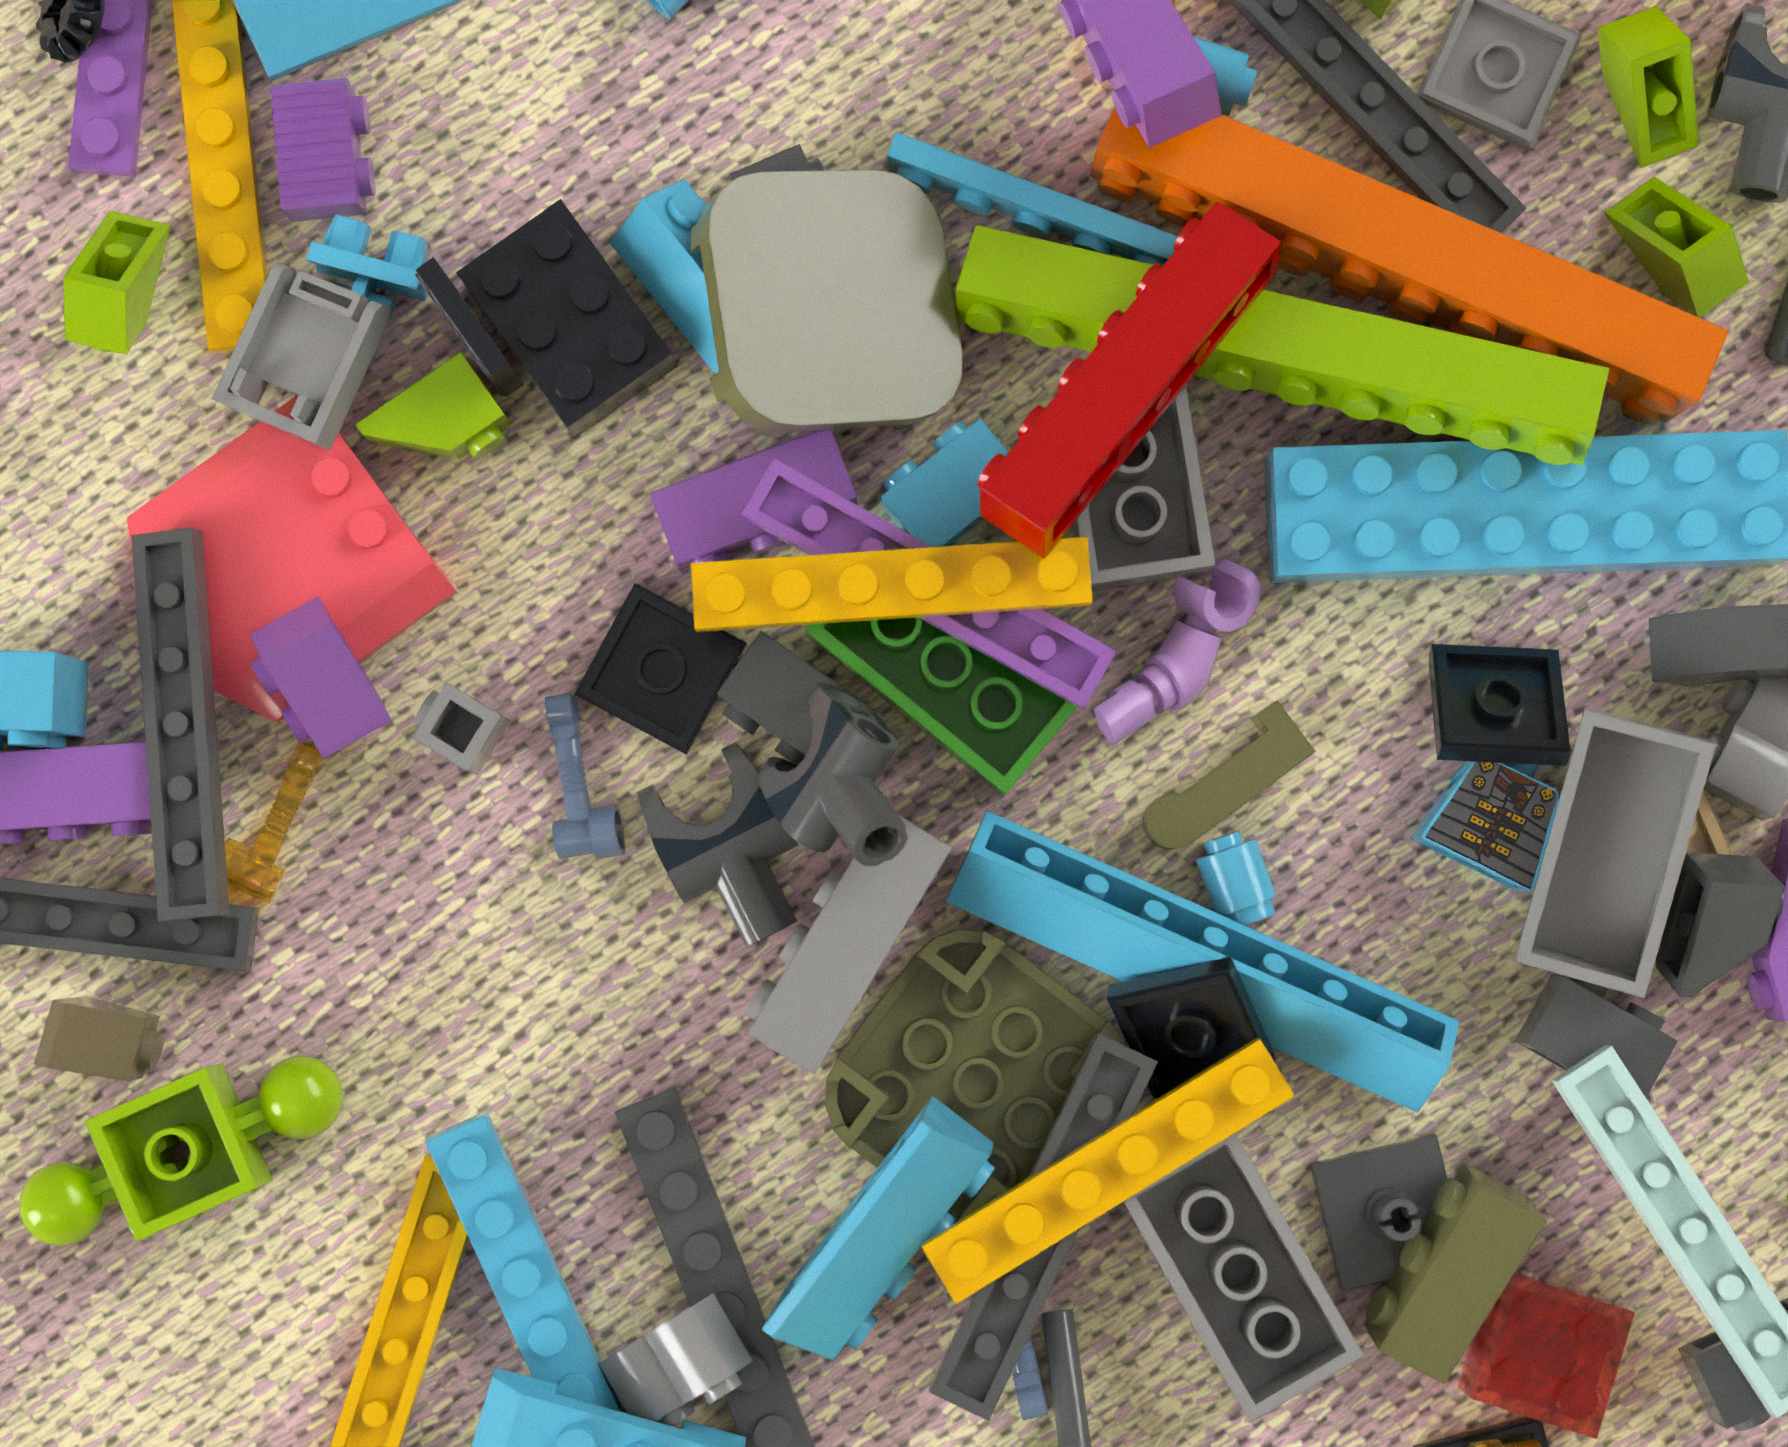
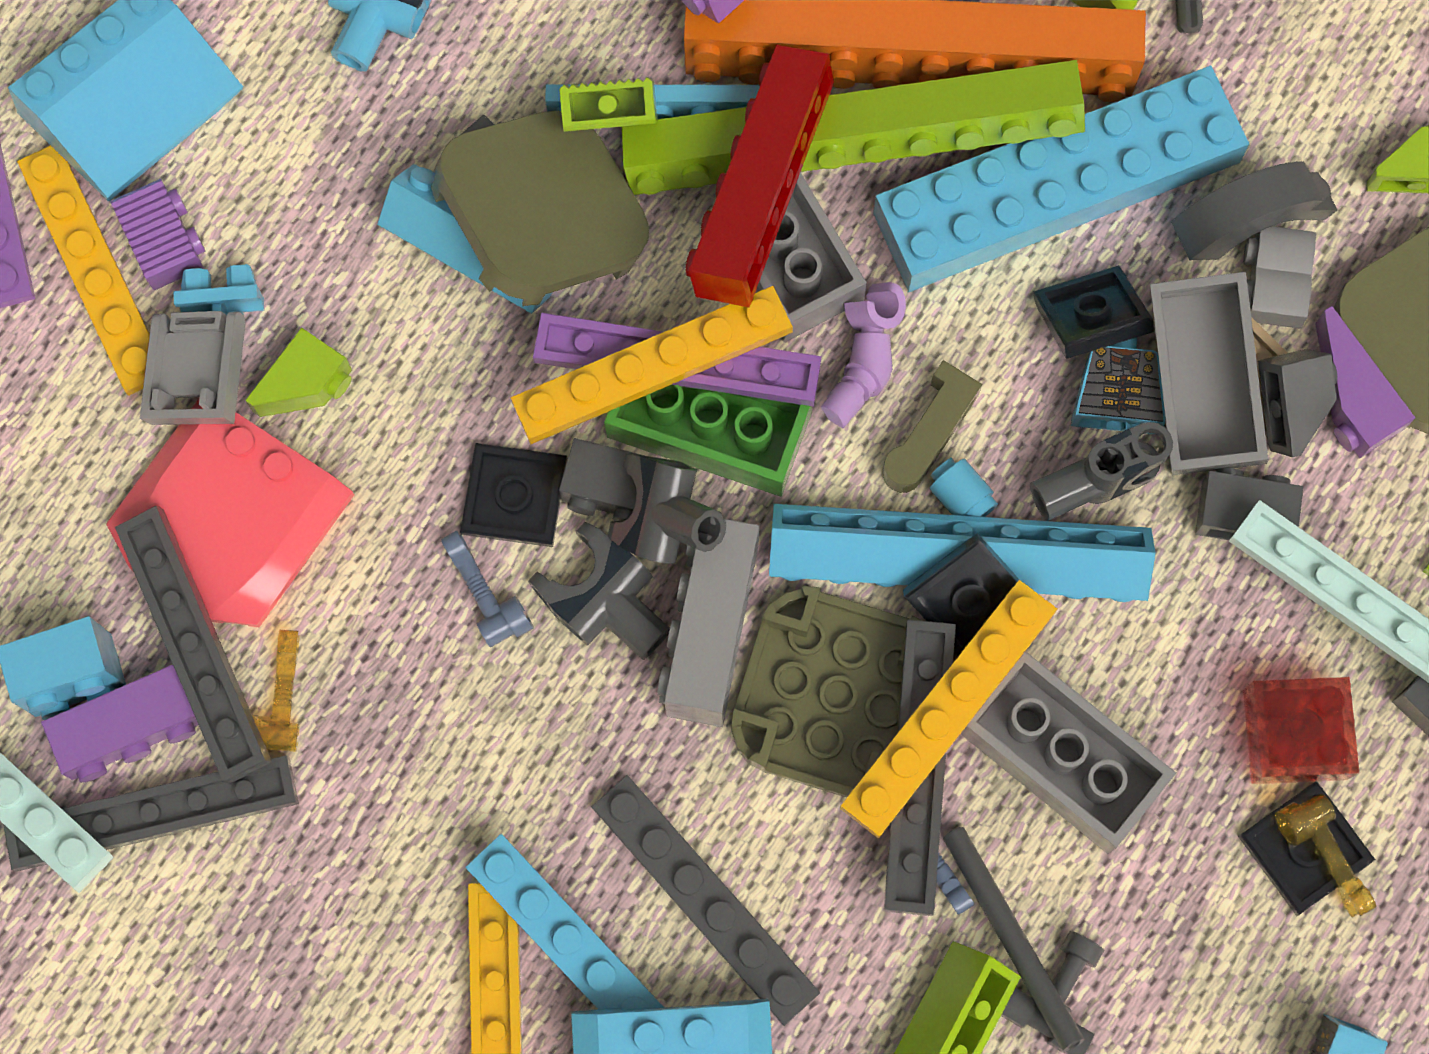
camera: 15 degrees left, 10 degrees down
lime brick [19,1056,343,1246] -> none
dark tan slope [34,996,164,1081] -> none
lime slope [63,211,171,355] -> none
medium lavender brick [250,596,392,759] -> none
light grey brick [412,682,511,775] -> none
black tile [415,257,524,397] -> none
black brick [456,199,677,439] -> none
light grey brick [599,1293,753,1426] -> none
medium lavender brick [650,429,858,571] -> none
medium azure slope [762,1096,995,1360] -> none
medium azure brick [880,418,1009,547] -> none
dark grey tile [1310,1134,1448,1291] -> none
olive brick [1364,1163,1547,1384] -> none
none -> lime brick [559,77,658,132]
none -> dark grey connector [1030,422,1173,521]

